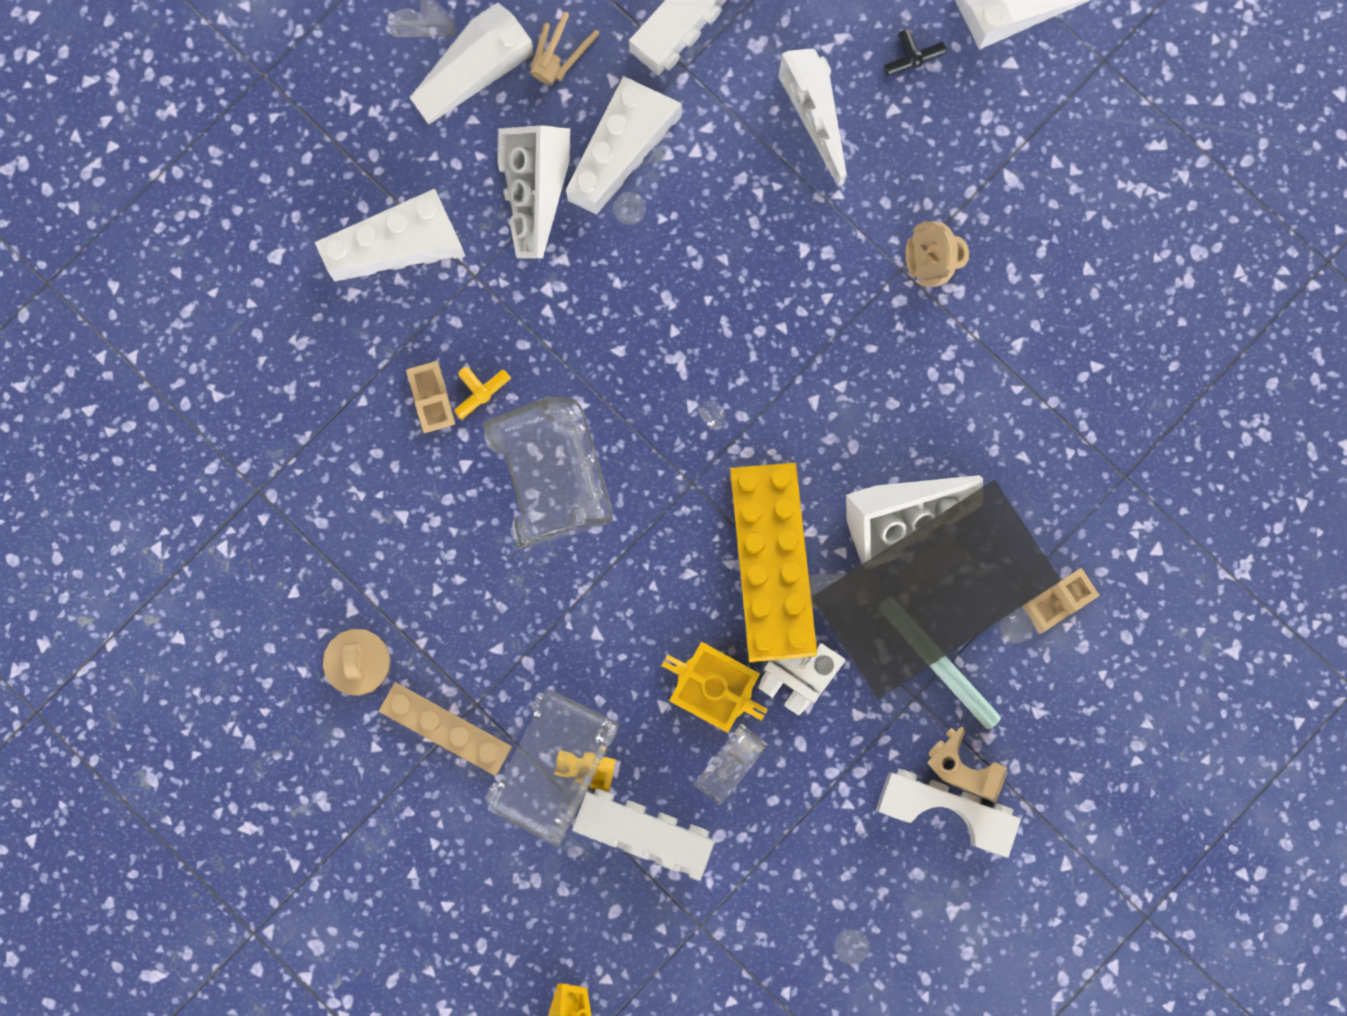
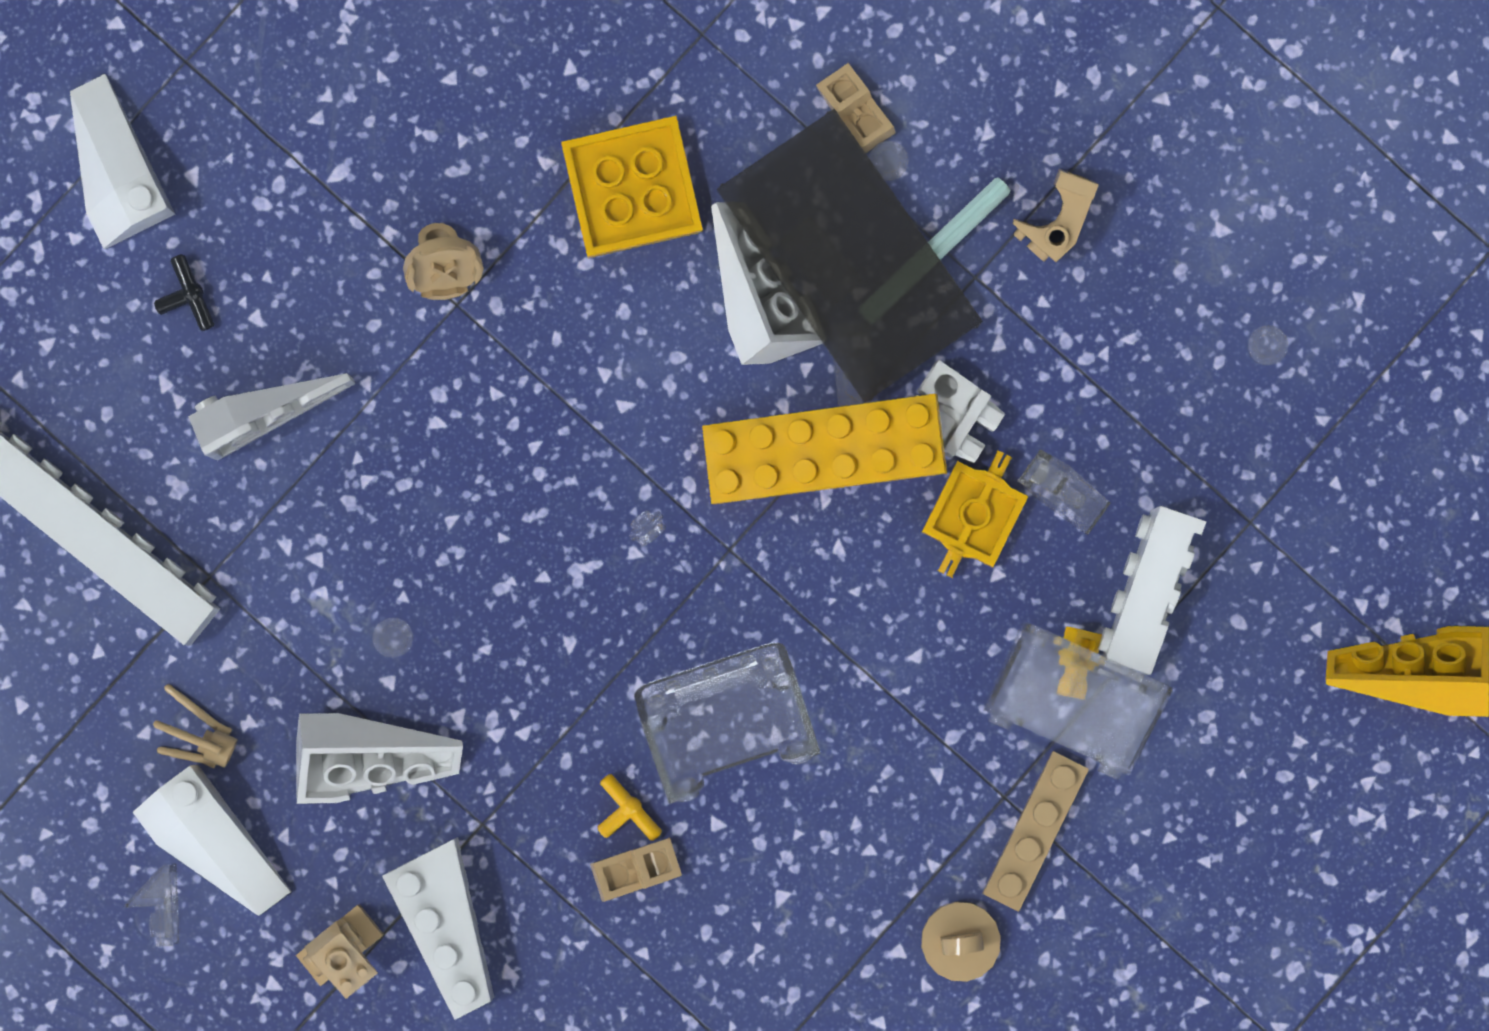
camera: 90 degrees left, 5 degrees up
white wedge [566,76,682,214] -> none
white arch [875,769,1021,858] -> none
none -> tan tile [296,904,384,999]
none -> yellow plate [561,116,703,259]

